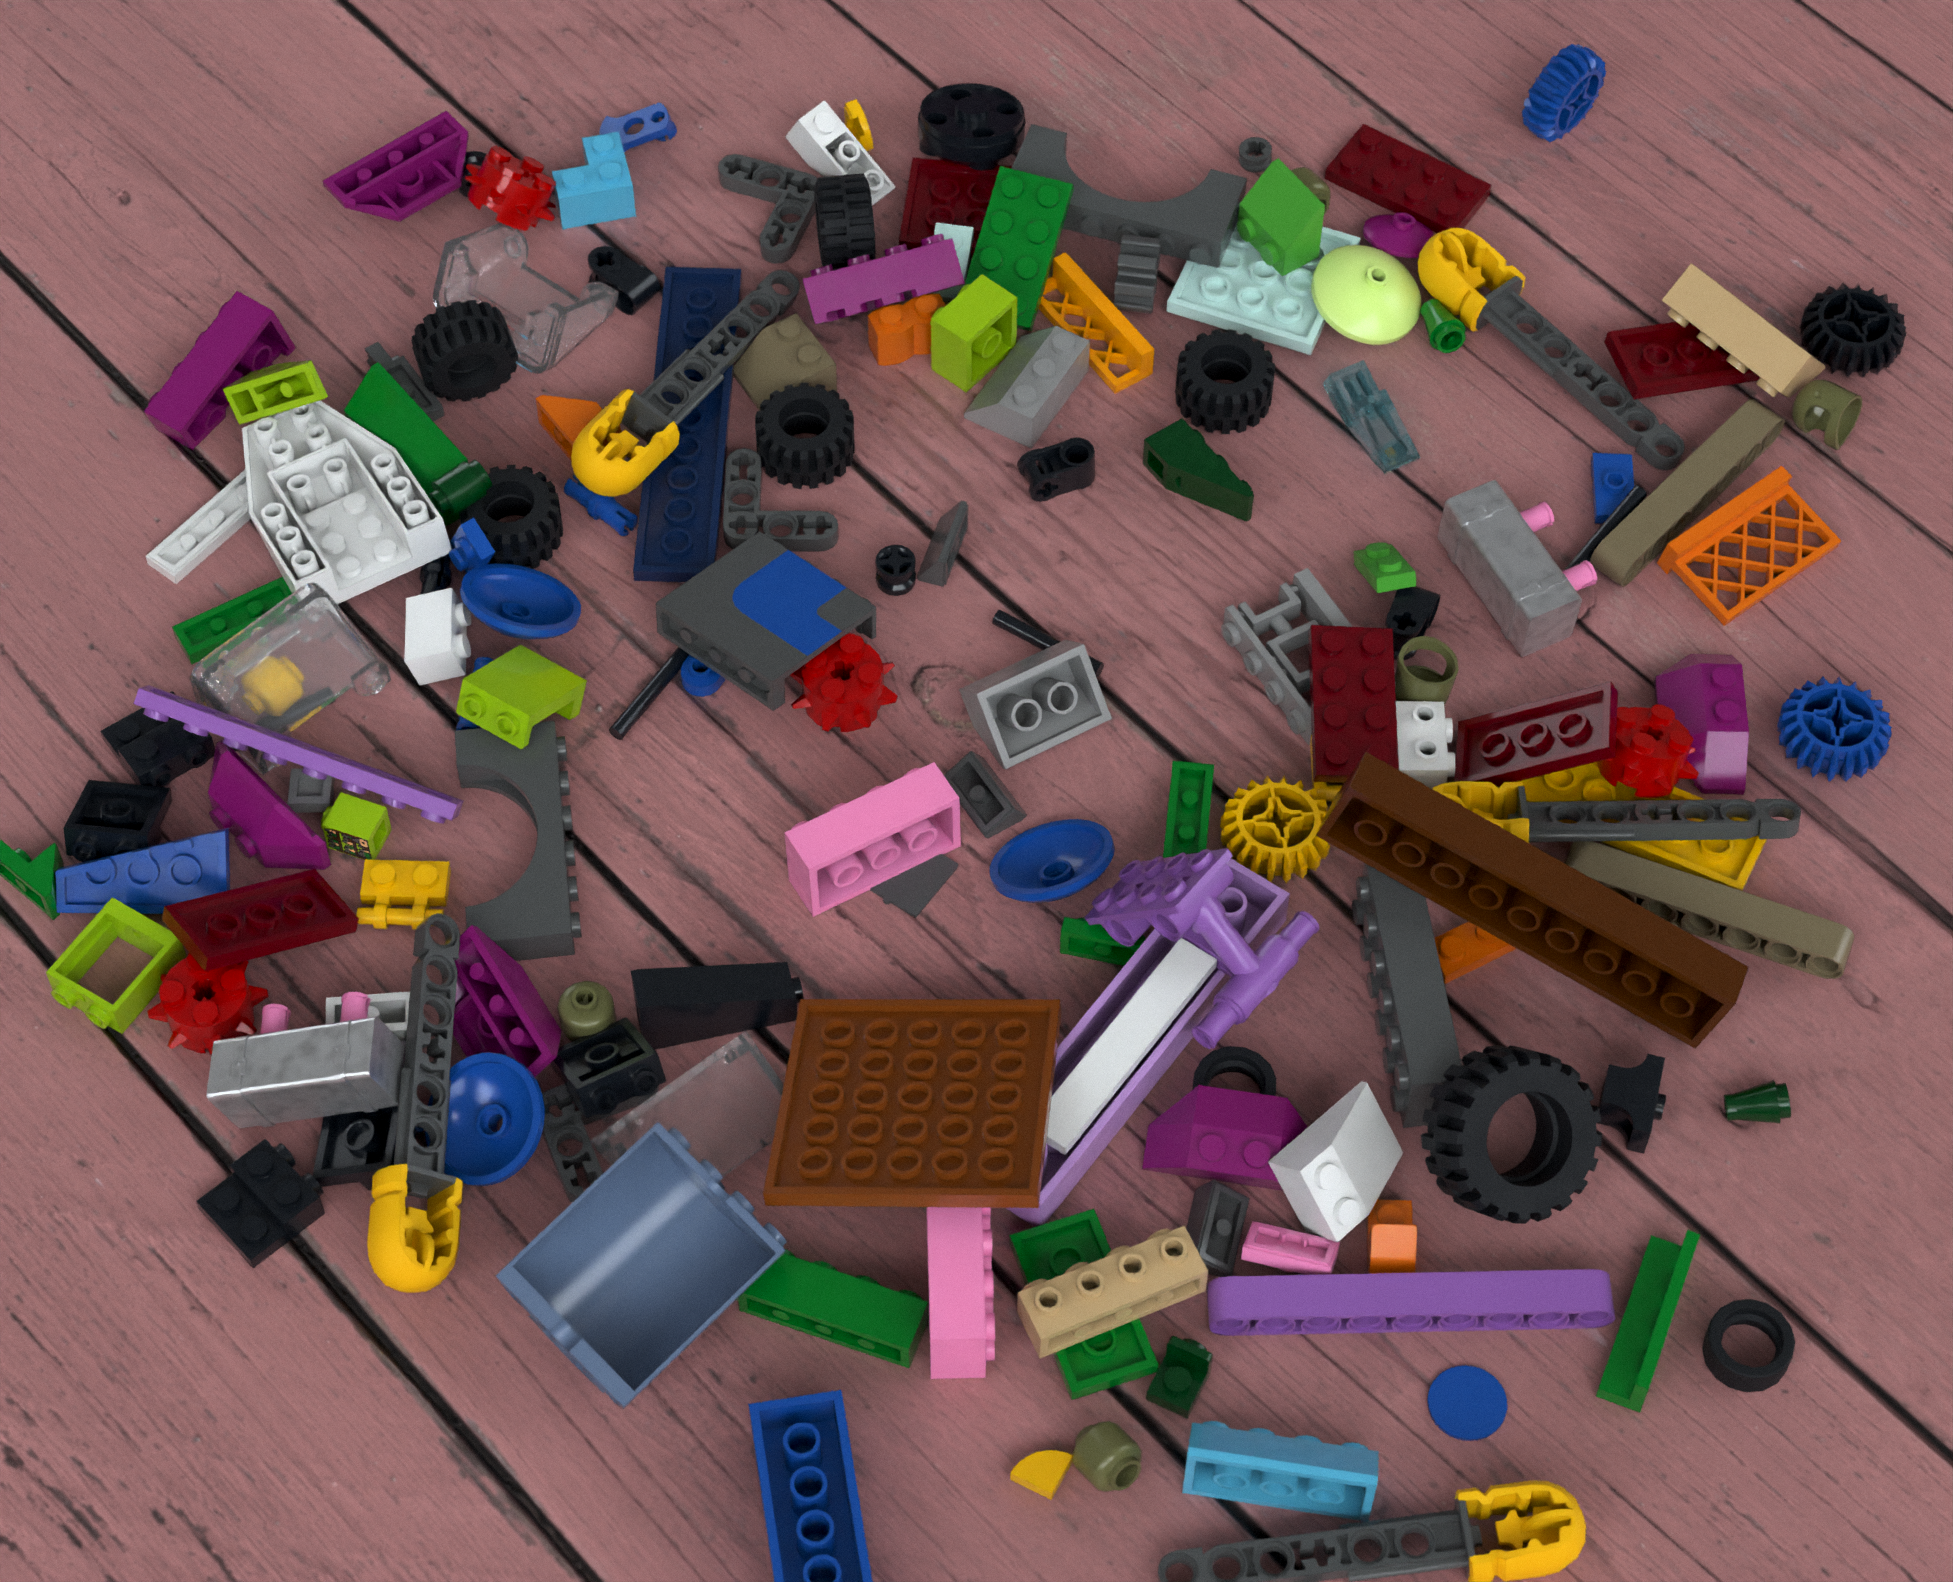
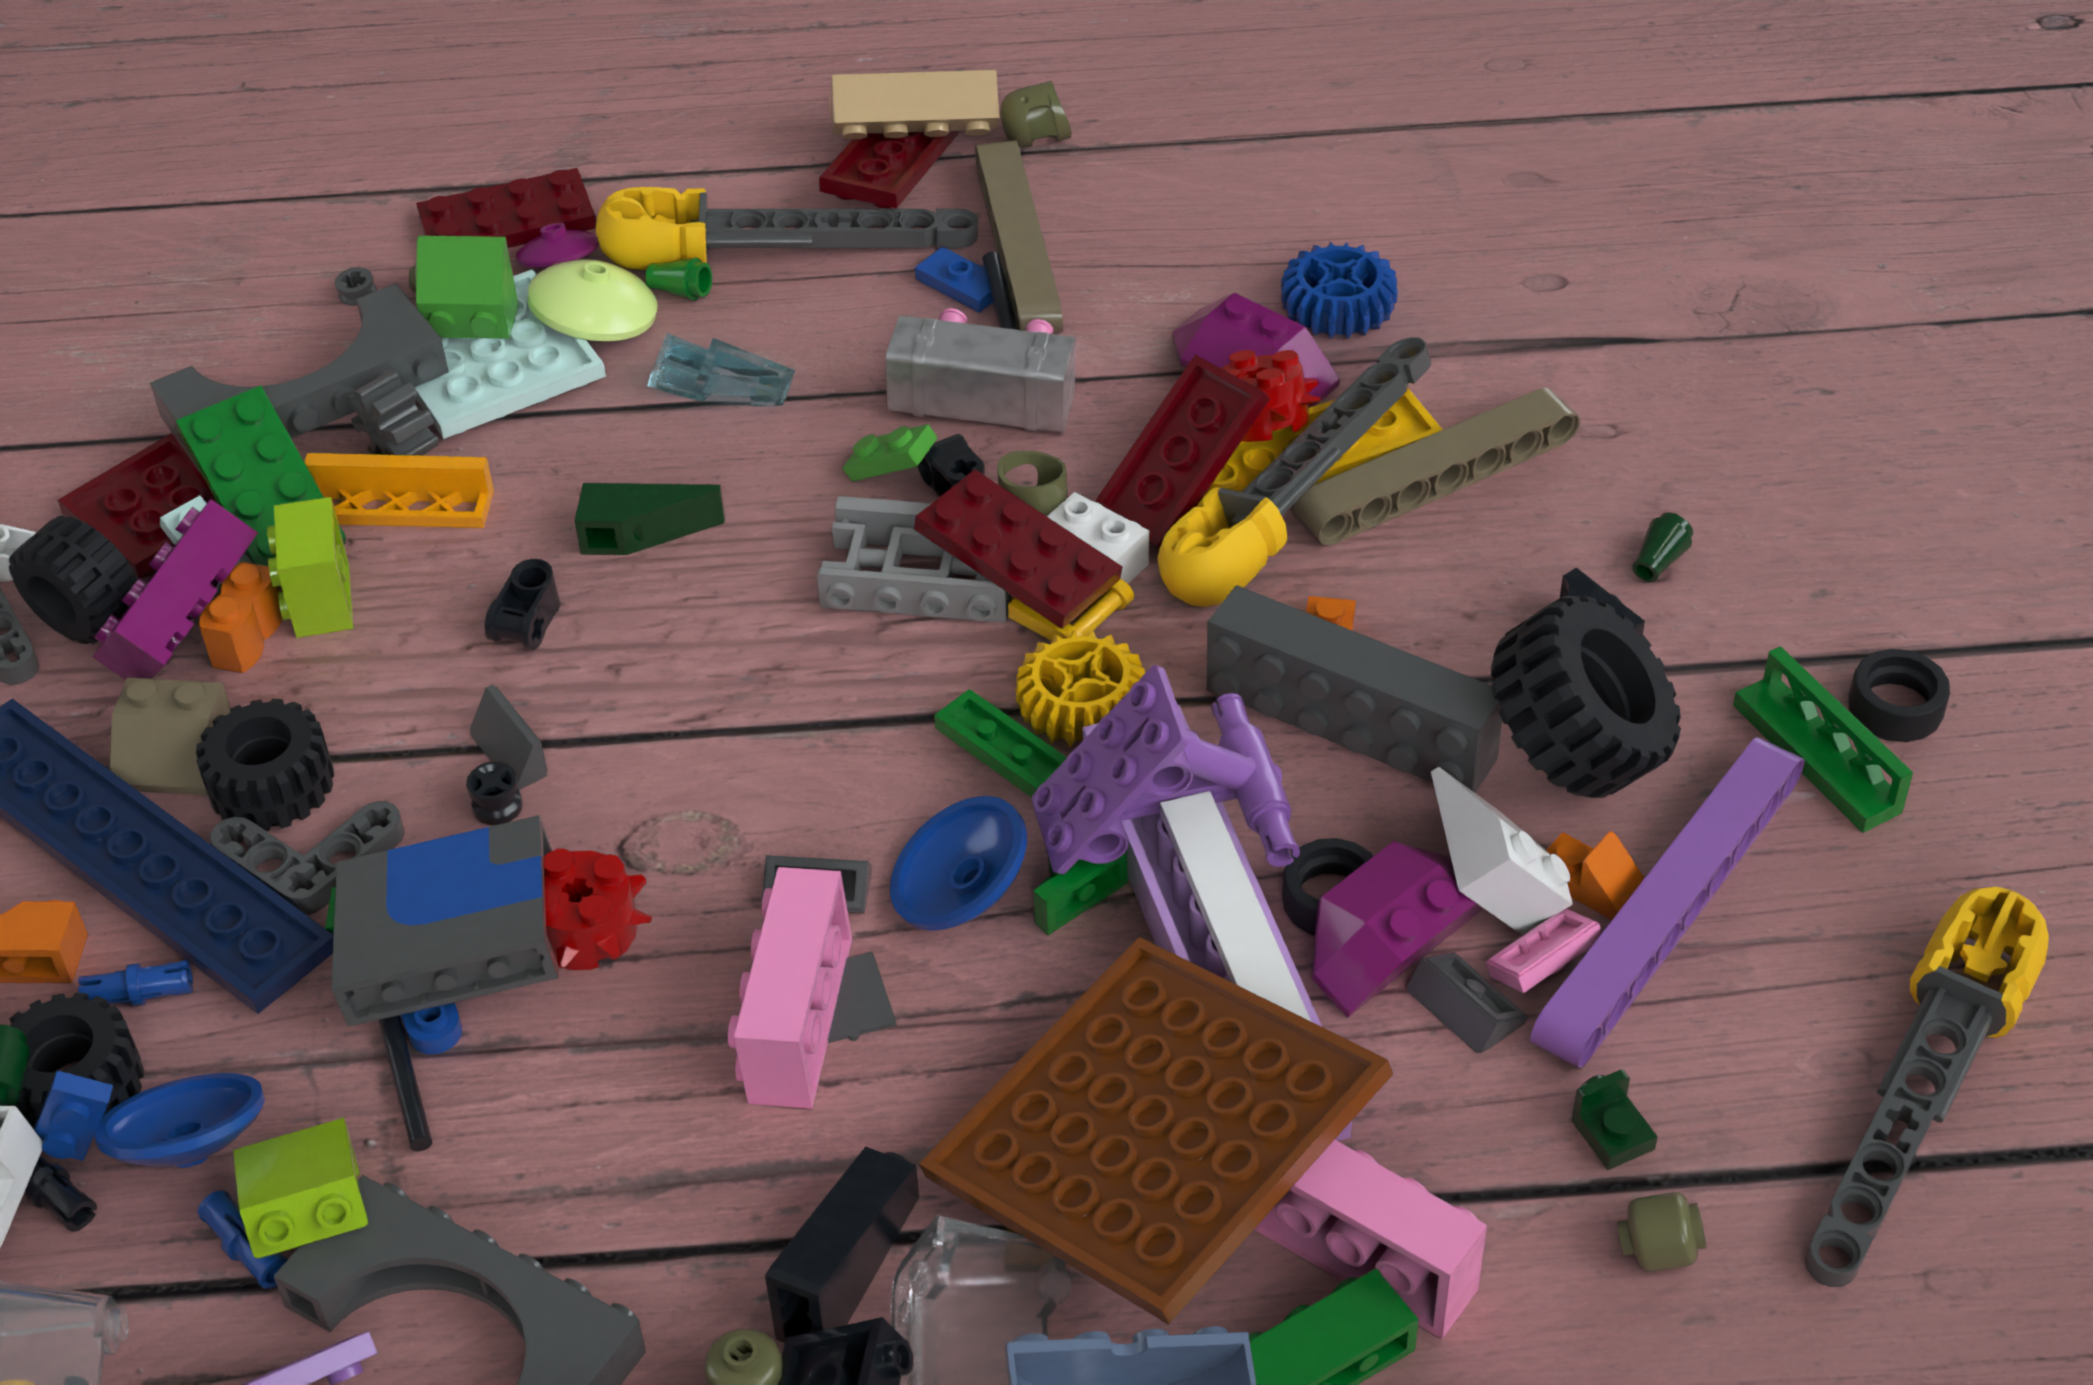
camera: 50 degrees left, 10 degrees down
white brick [404,588,471,685] -> none
piece [571,270,800,497] -> none
black piece [917,83,1025,171] -> none
light grey slope [959,640,1112,769] -> none
light grey slope [964,326,1090,449] -> none
black bar [992,610,1104,677] -> none
green plate [1009,1209,1159,1400] -> none
yellow tile [1010,1450,1073,1500] -> none
tan brick [1017,1226,1208,1358] -> none
black tyre [1175,329,1275,434] -> none
medium azure slope [1182,1421,1379,1521] -> none
reddish brown brick [1316,752,1749,1049] -> none
blue piece [1427,1366,1507,1441] -> none
blue gear [1522,44,1606,142] -> none
orange fence [1657,466,1841,626] -> none
black gear [1800,283,1906,378] -> none

